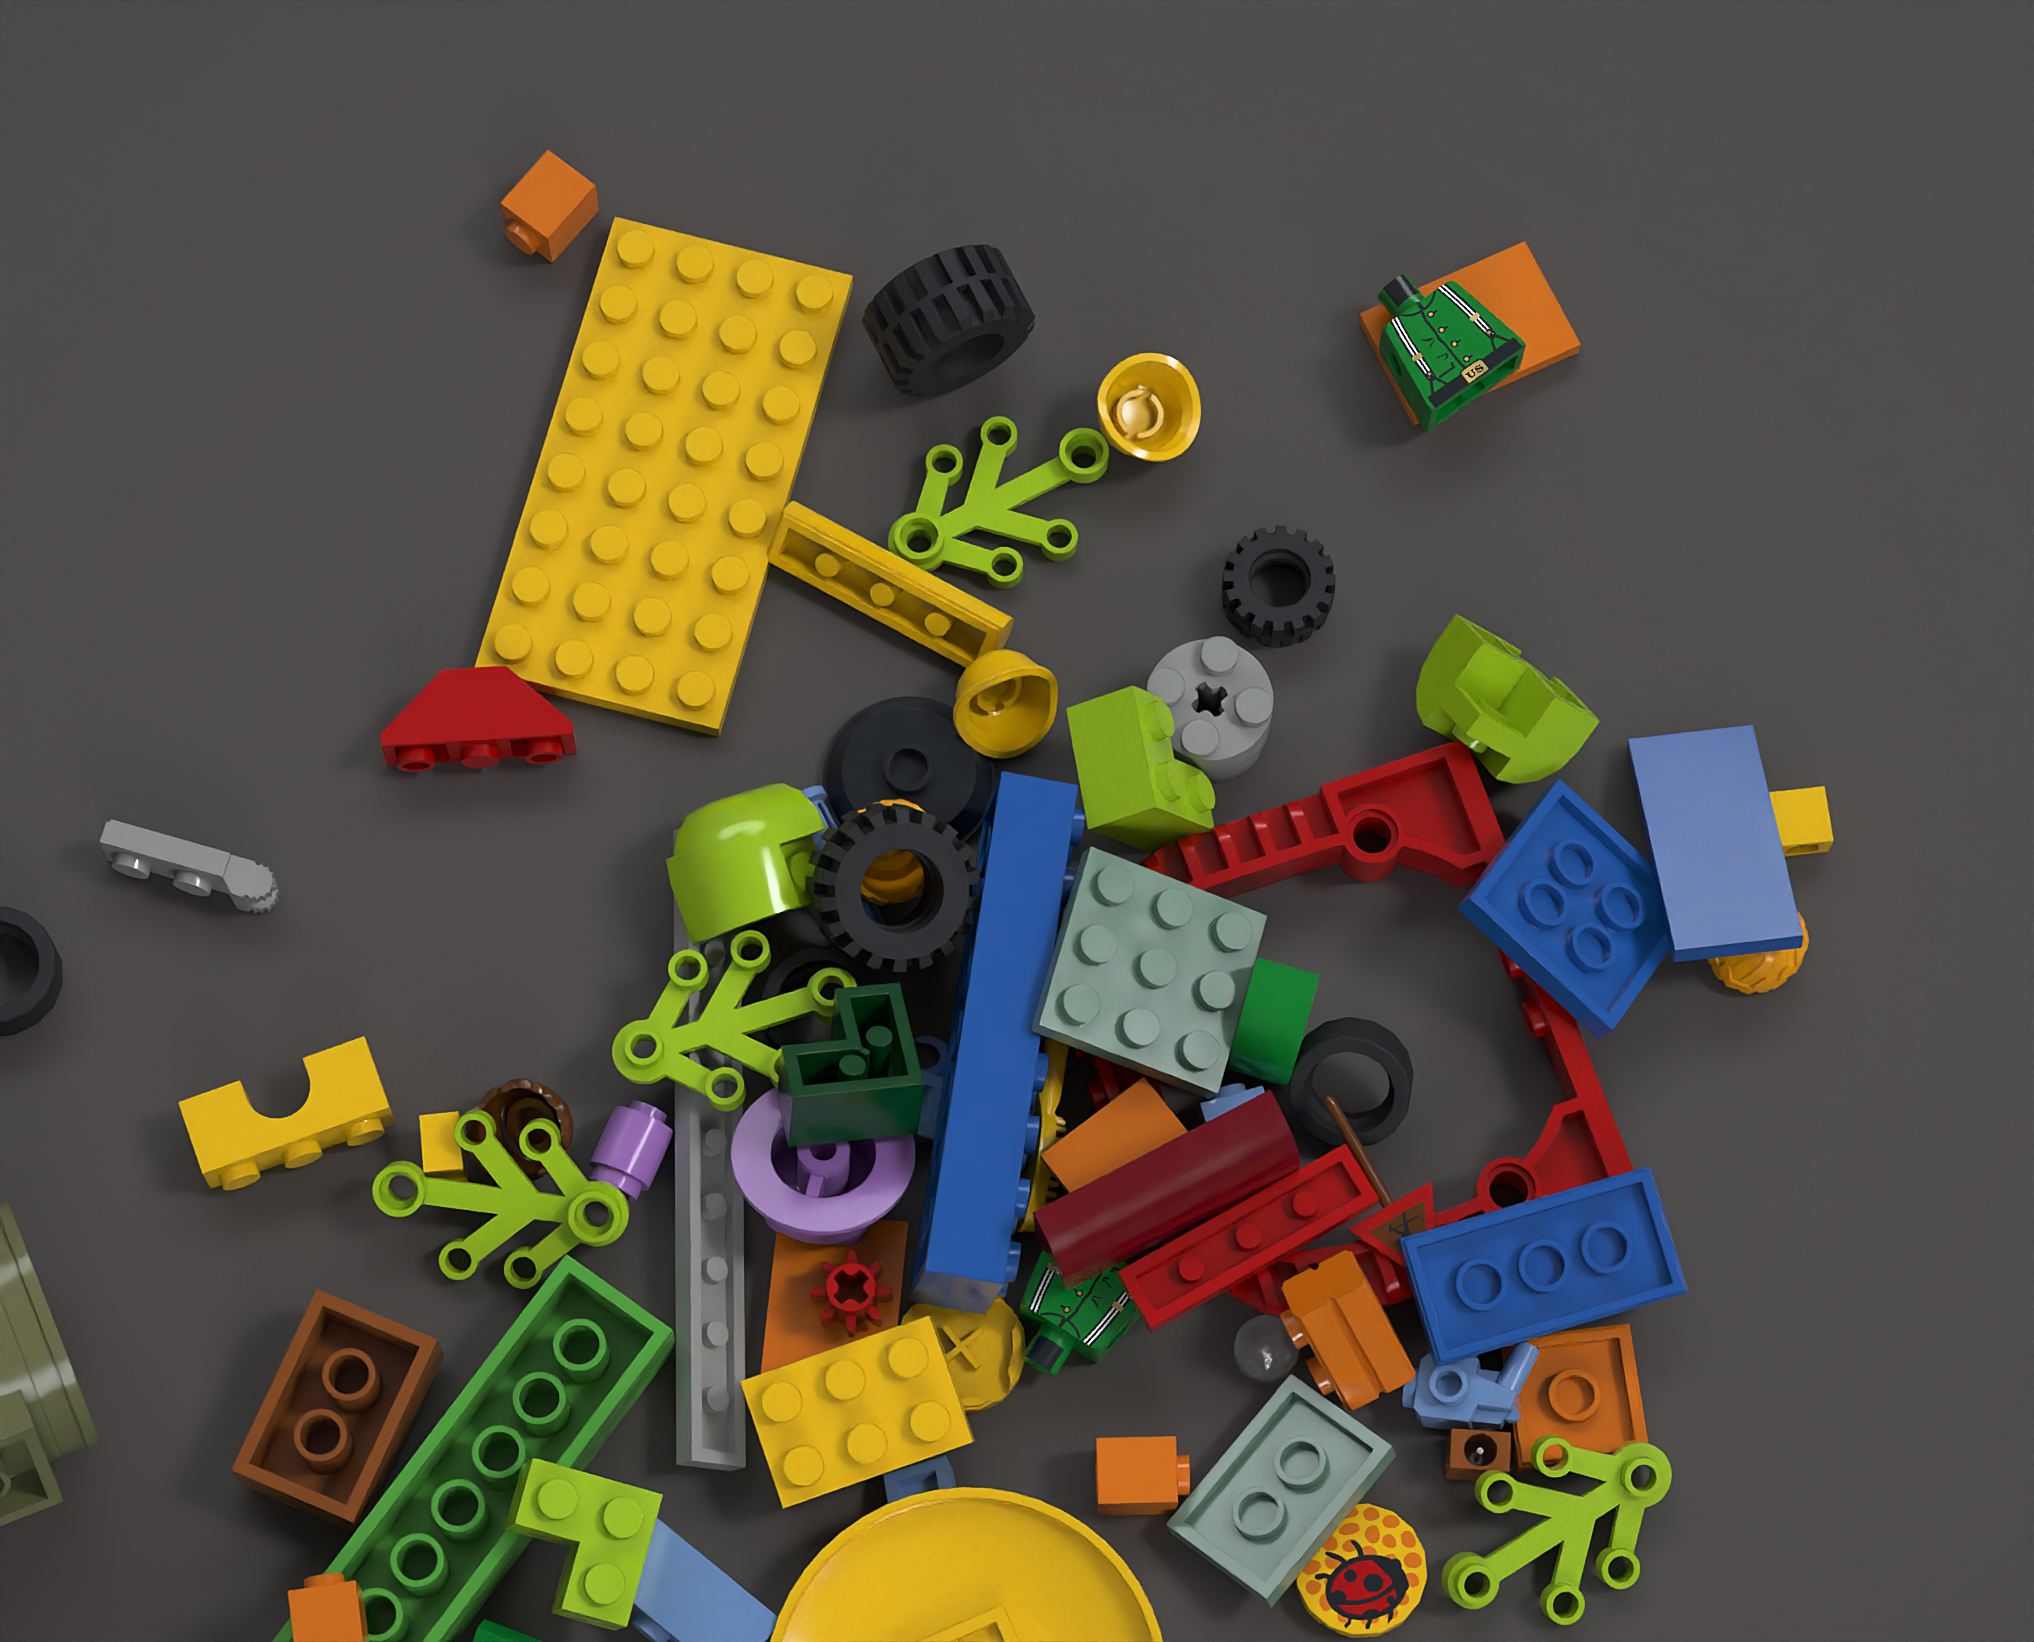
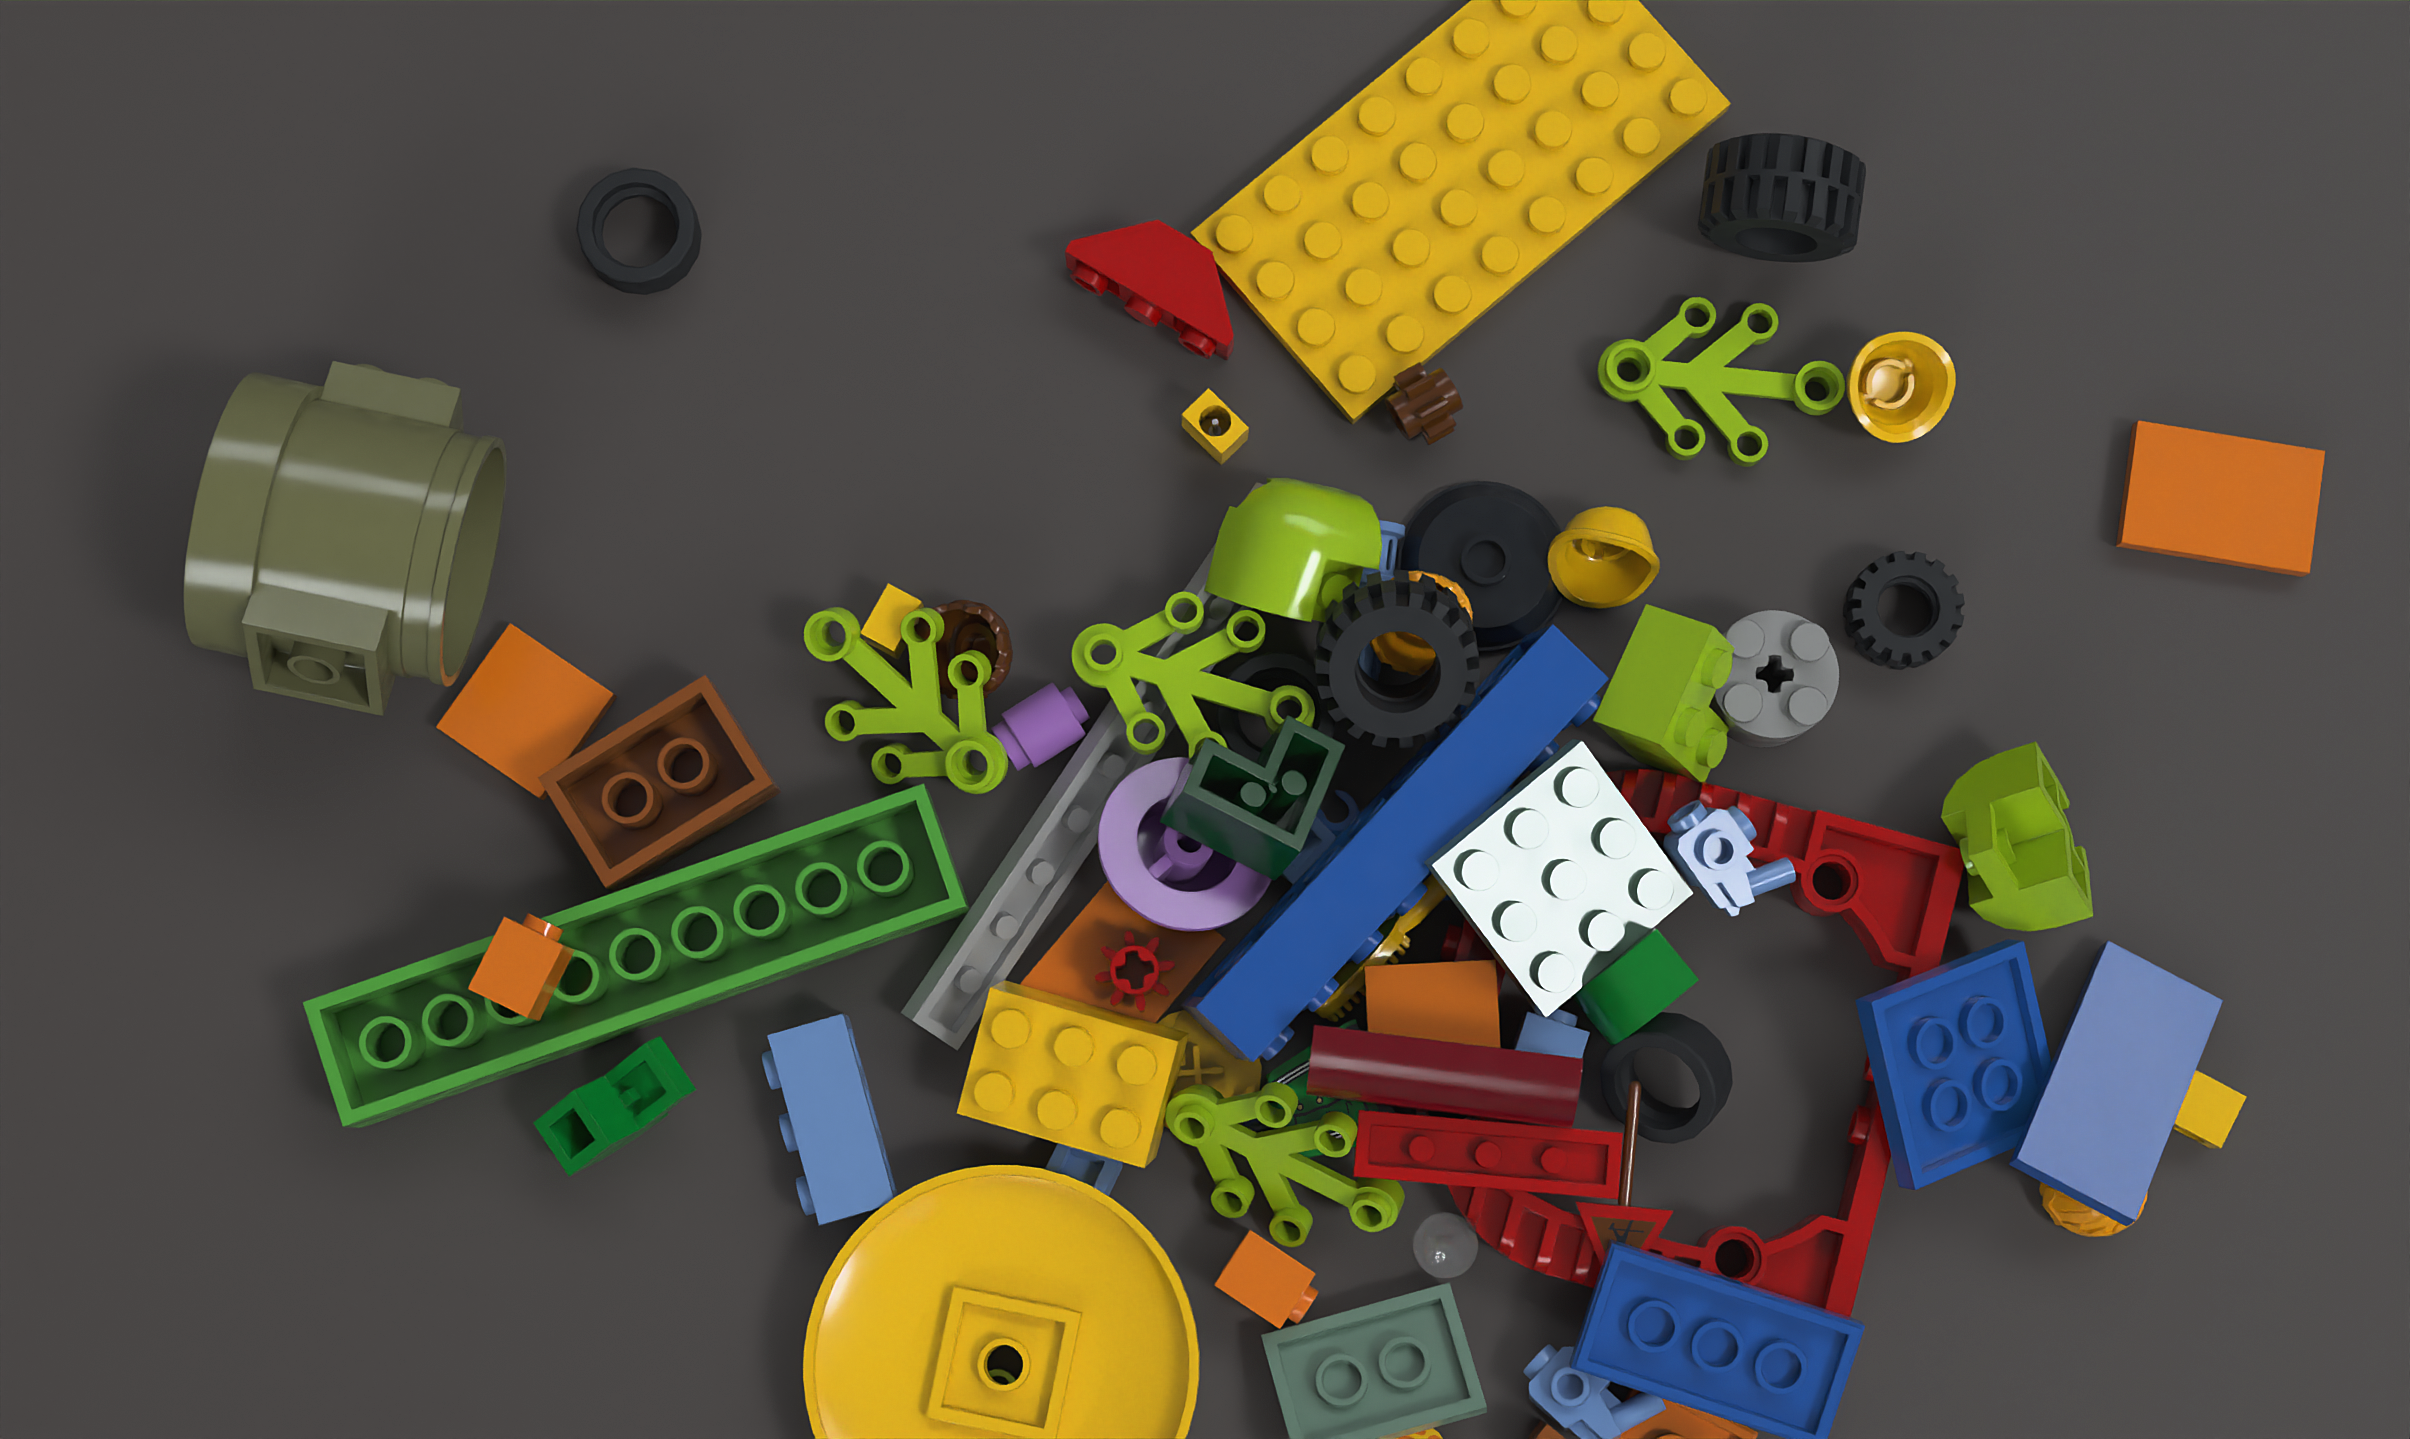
camera: 35 degrees right, 10 degrees up
light grey hinge [99,819,280,915] -> none
yellow arch [178,1036,396,1191] -> none
lime brick [504,1458,663,1631] -> none
yellow brick [766,501,1014,668] -> none
orange brick [1280,1250,1416,1411] -> none
green torso [1378,274,1526,433] -> none
none -> orange tile [436,623,617,801]
none -> lime plant [1165,1082,1405,1247]
none -> yellow piece [1181,388,1249,465]
none -> reddish brown gear [1385,362,1463,445]
none -> piece [1663,800,1796,917]

